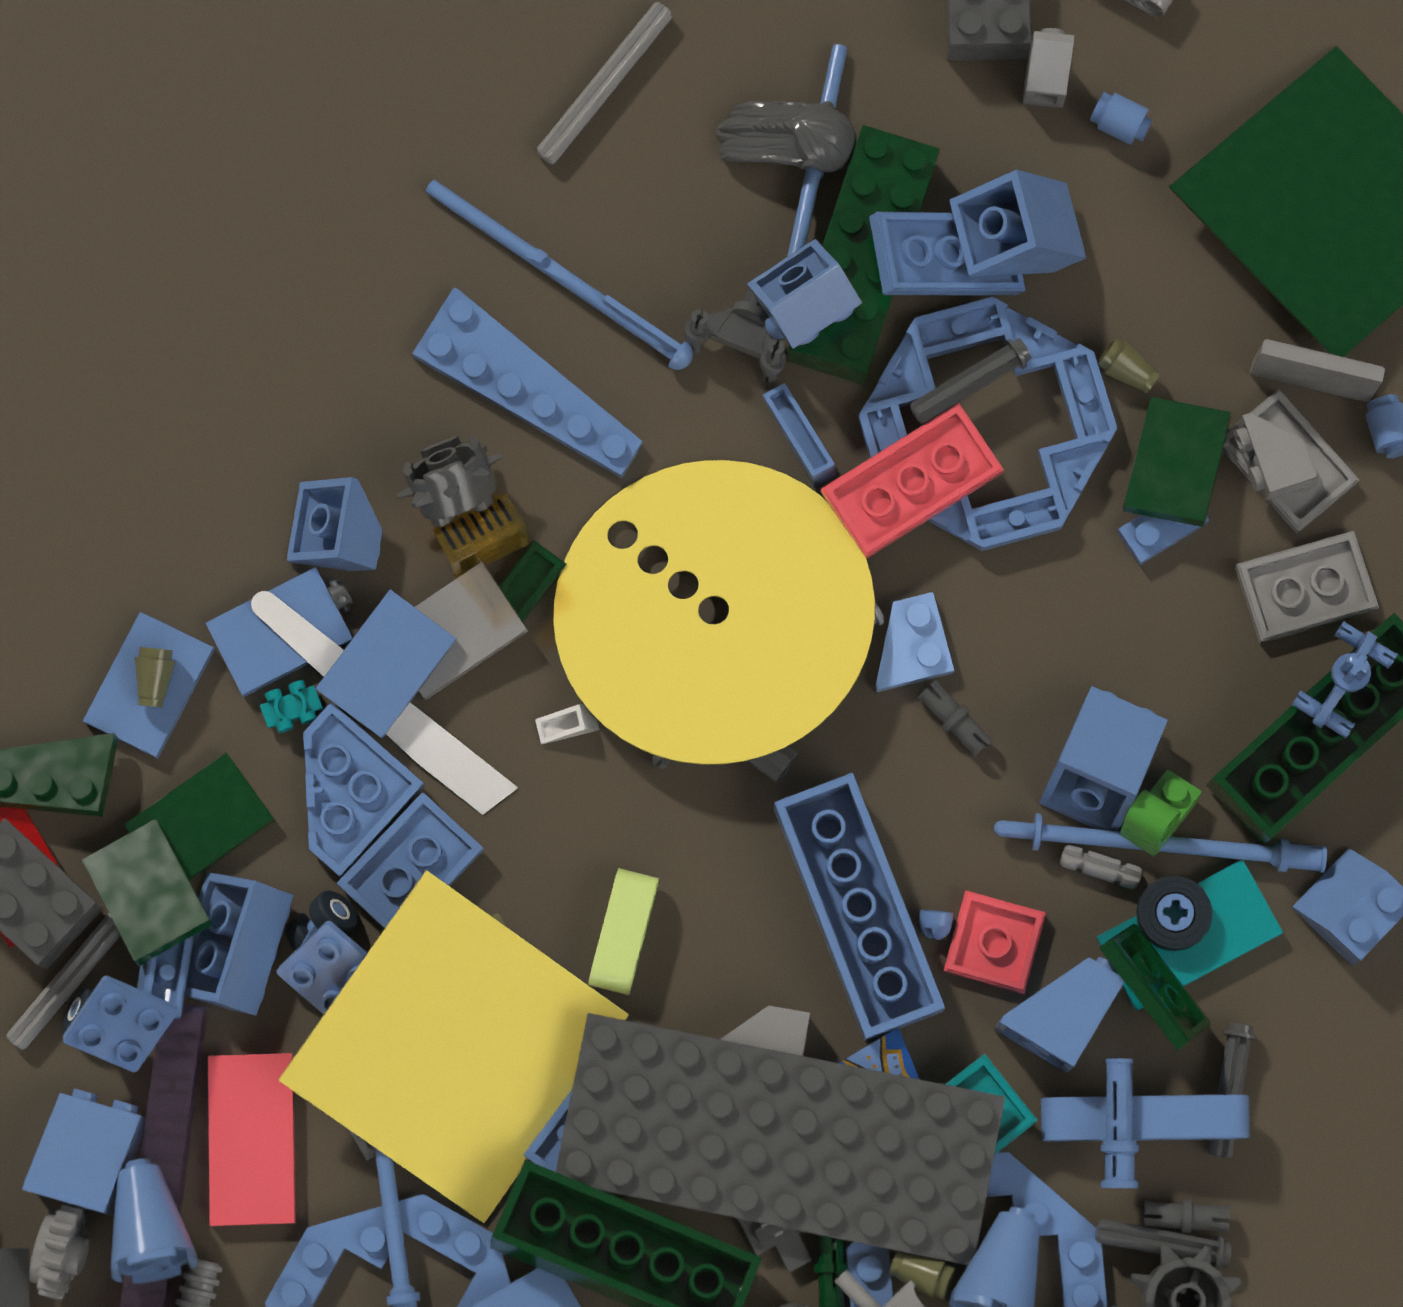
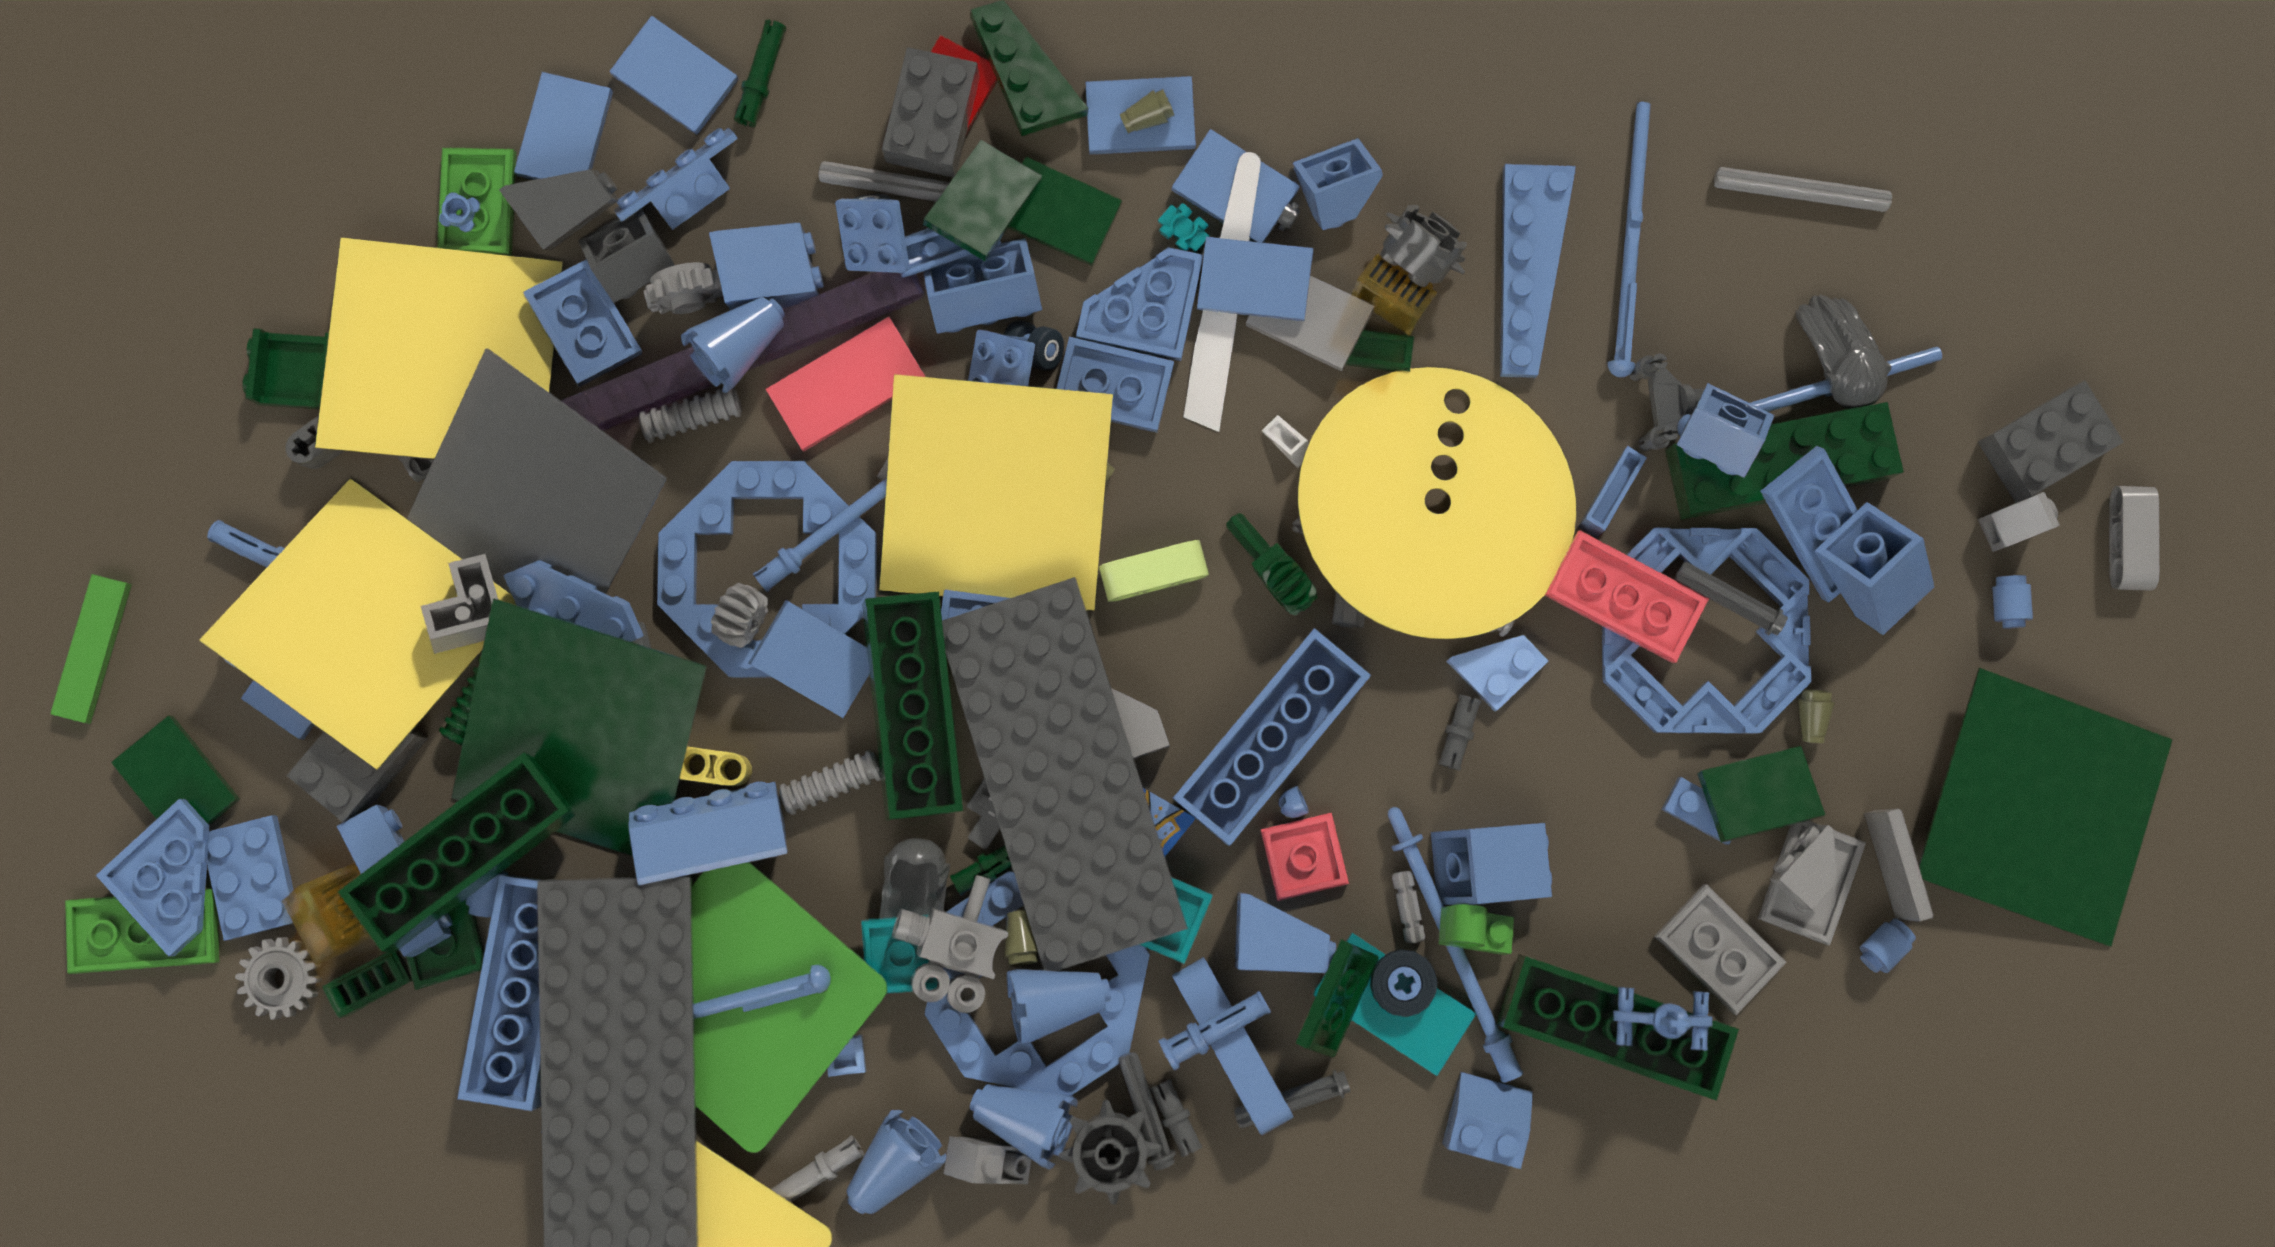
camera: 60 degrees right, 5 degrees up
none -> dark green gear [1226,513,1318,616]

